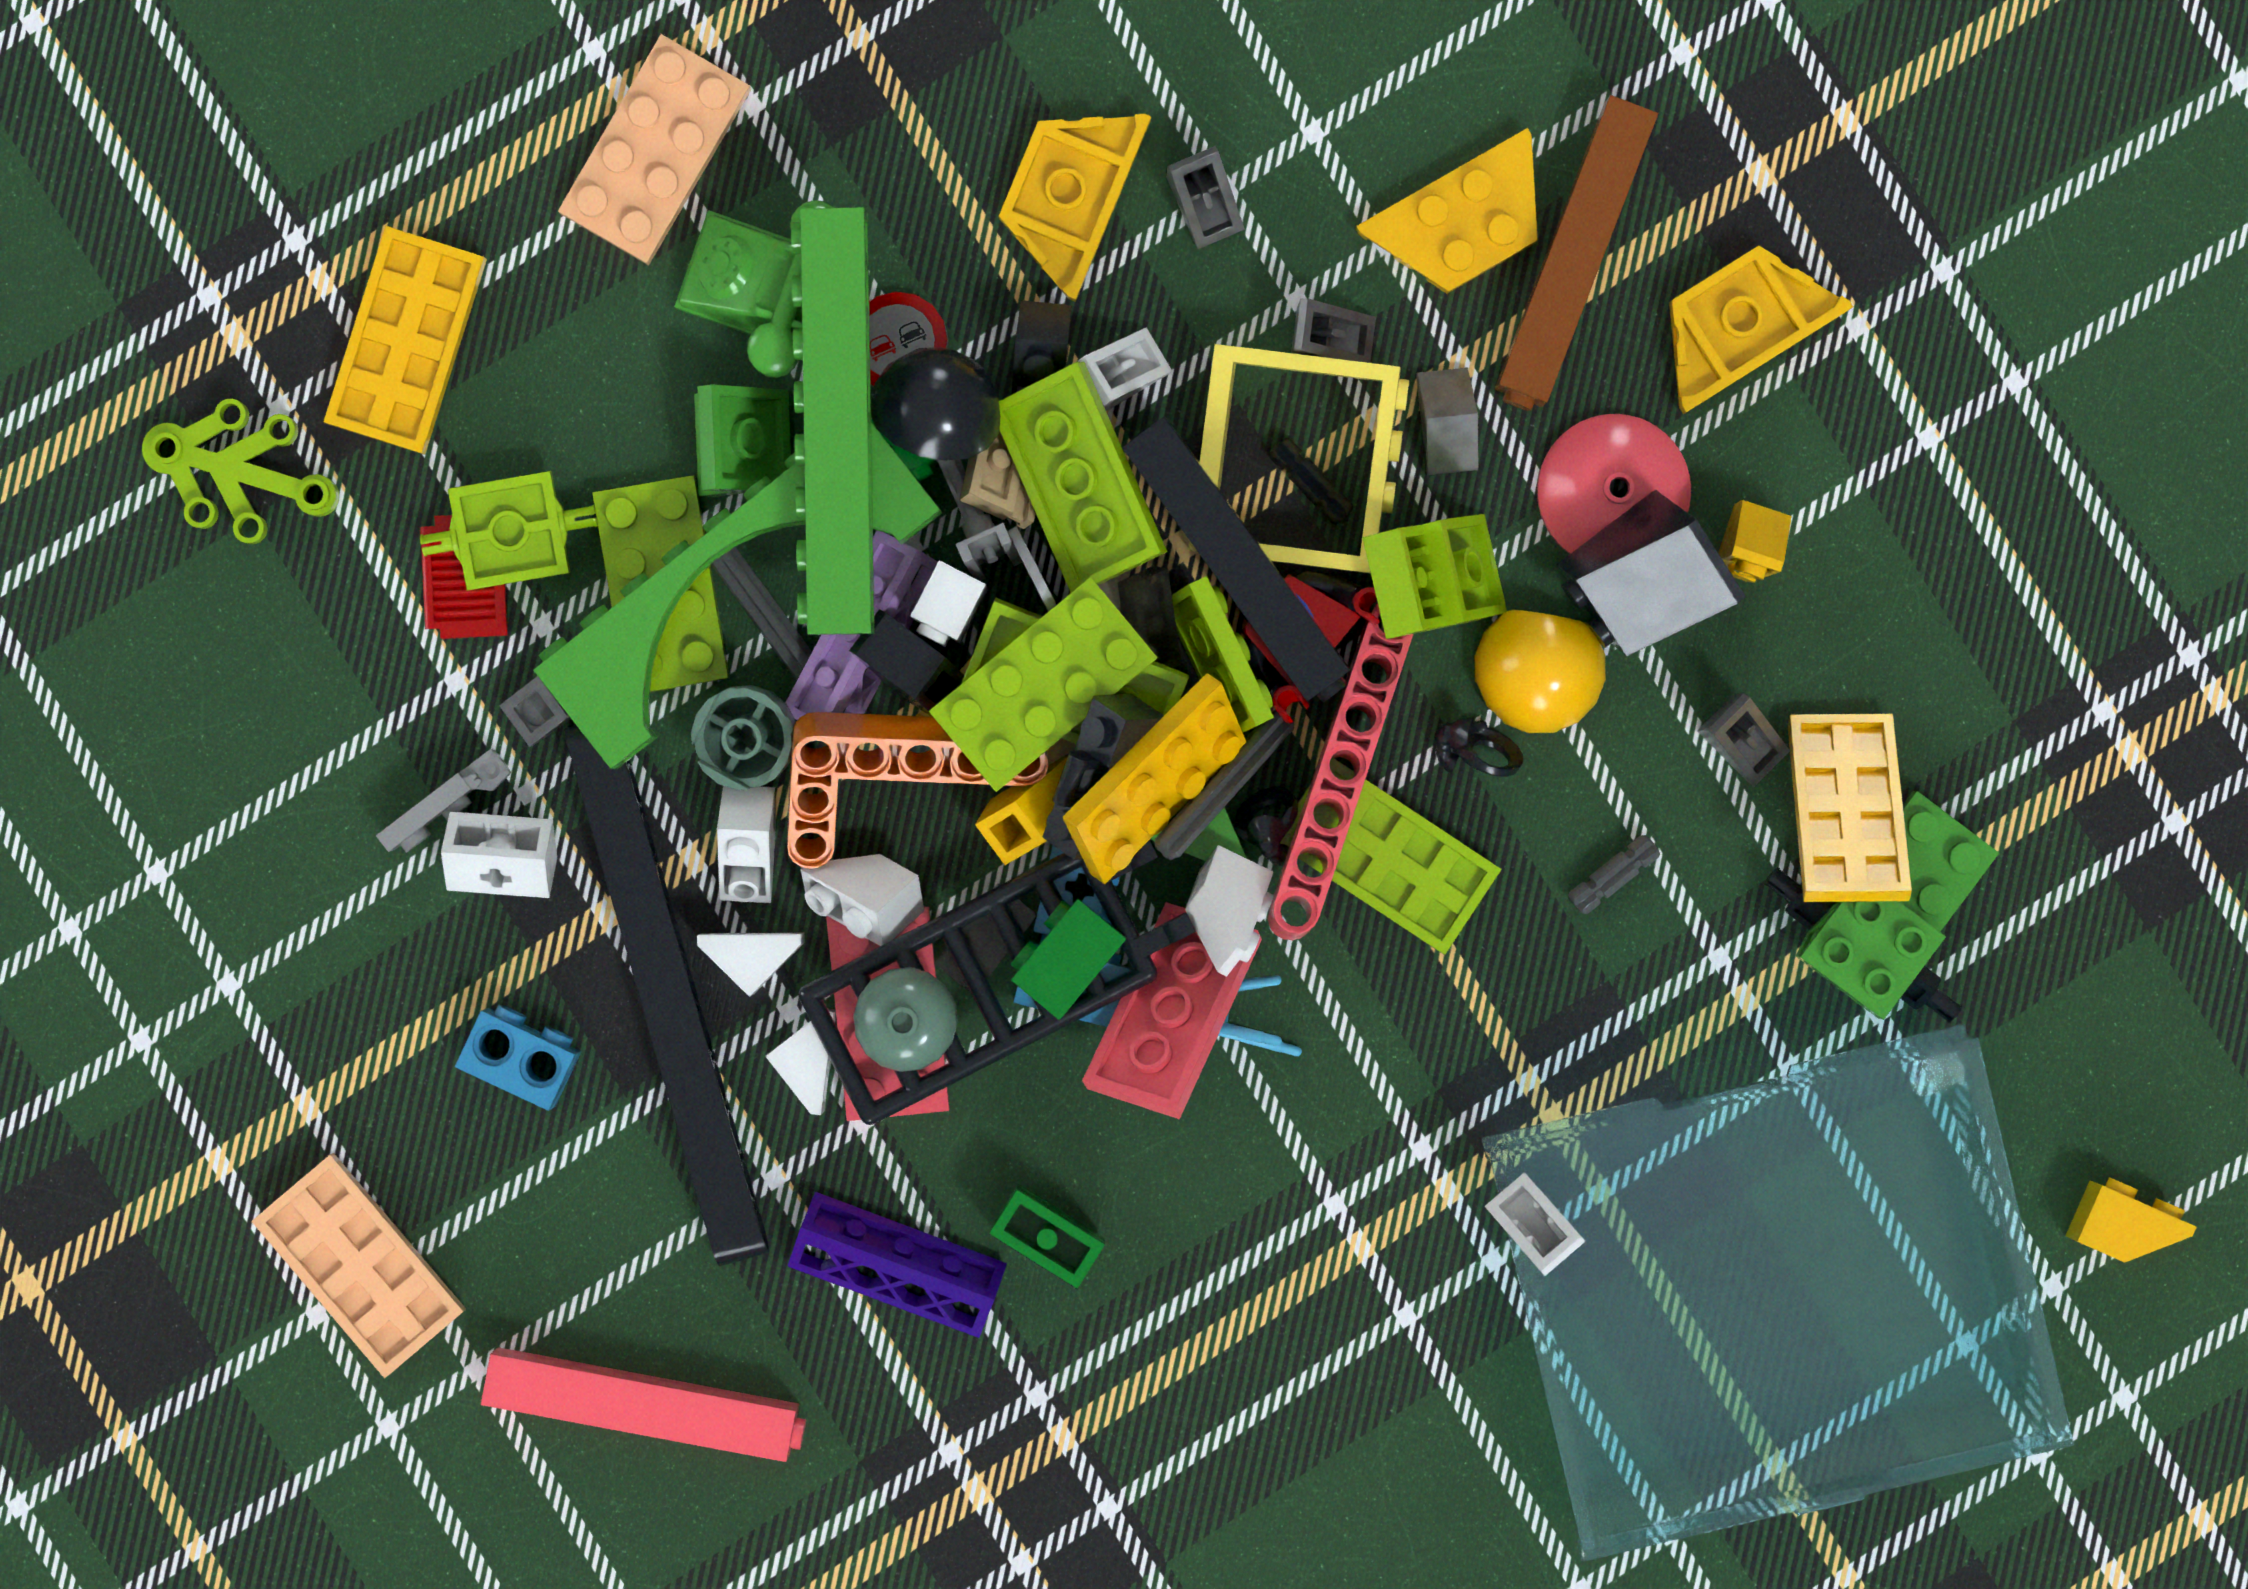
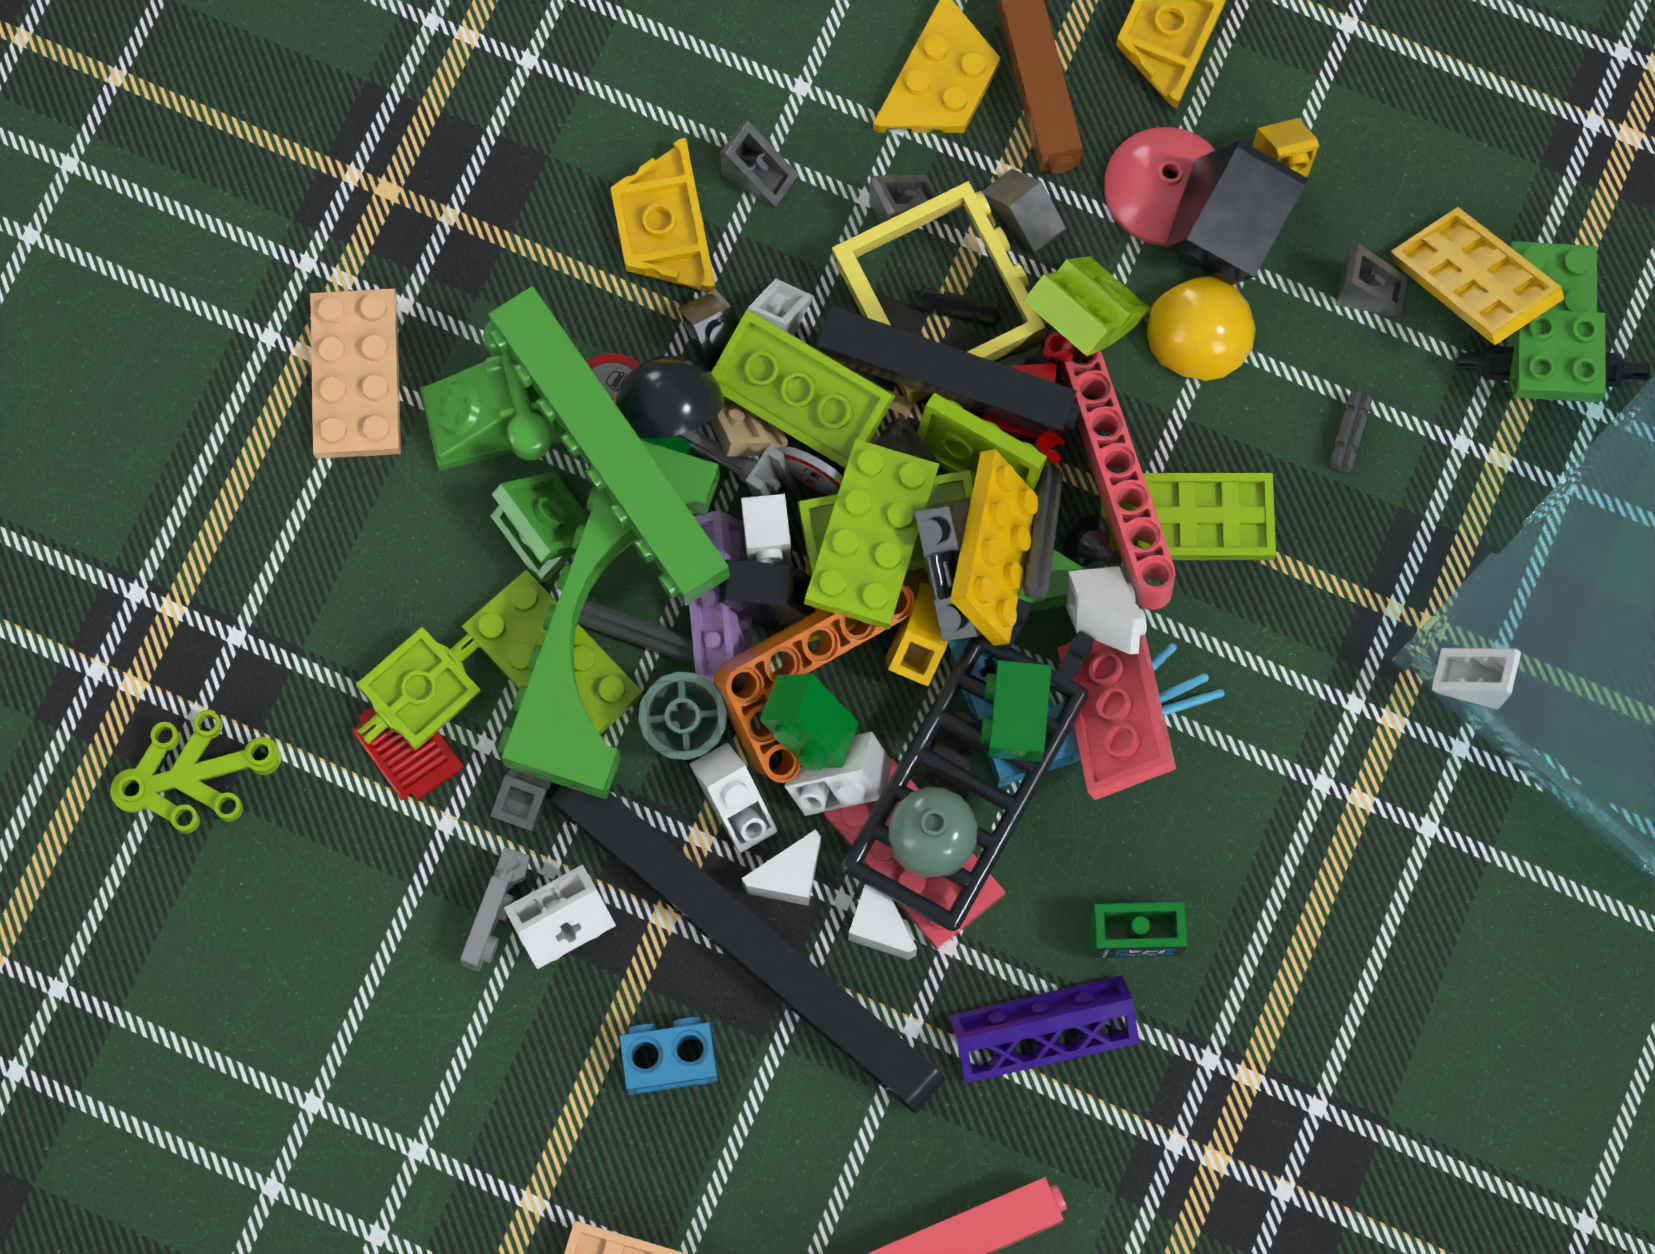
camera: 35 degrees left, 15 degrees down
yellow plate [323,226,487,455] -> none
black piece [1434,717,1523,777] -> none
none -> green brick [759,674,859,771]

